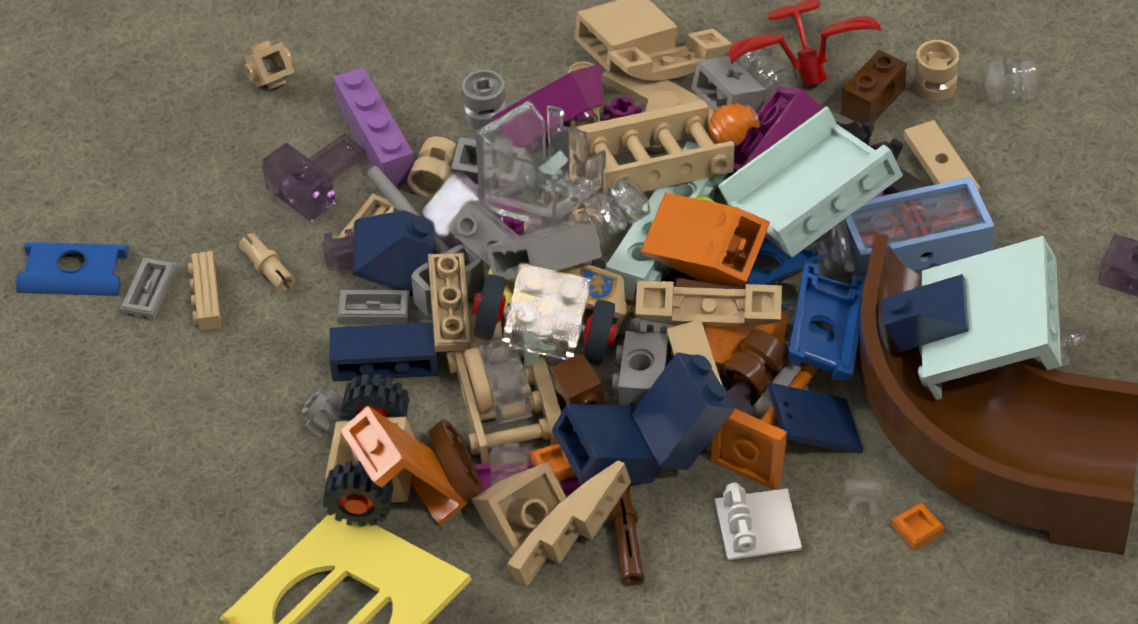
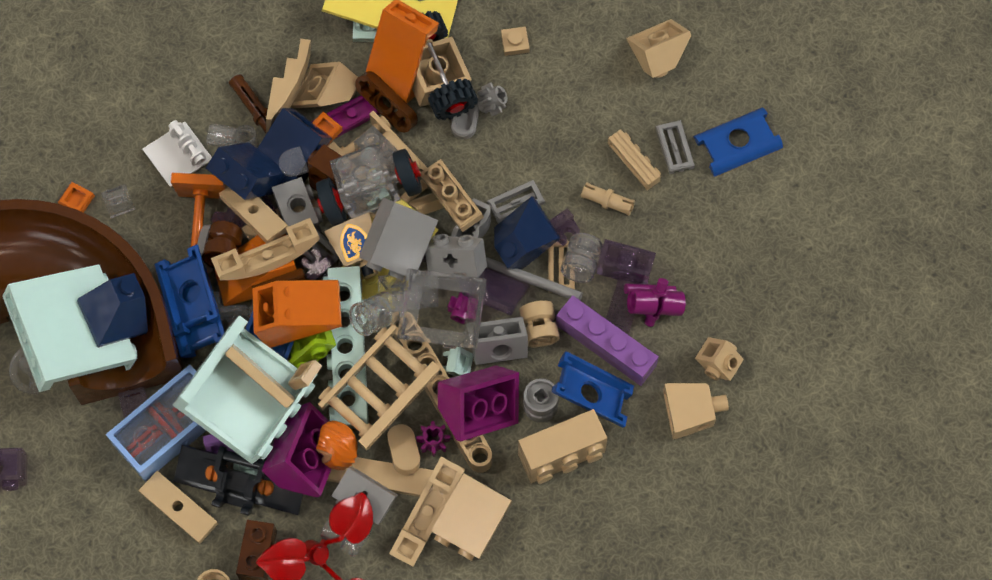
camera: 150 degrees right, 20 degrees up
dark blue brick [329,322,439,382] -> none
clear tile [490,443,529,485] -> none
dark blue container [768,383,863,454] -> none
none -> clear piece [206,123,259,148]
none -> tan tile [225,344,295,408]
none -> clear tile [279,146,309,177]
none -> tan tile [288,360,322,390]
none -> tan plate [501,27,530,56]
none -> tan brick [518,409,607,484]
none -> blue piece [552,351,634,428]
none -> clear wheel [561,233,603,283]
none -> magenta pin [624,278,686,327]
none -> tan slope [626,19,691,78]
none -> tan torso [663,383,729,439]

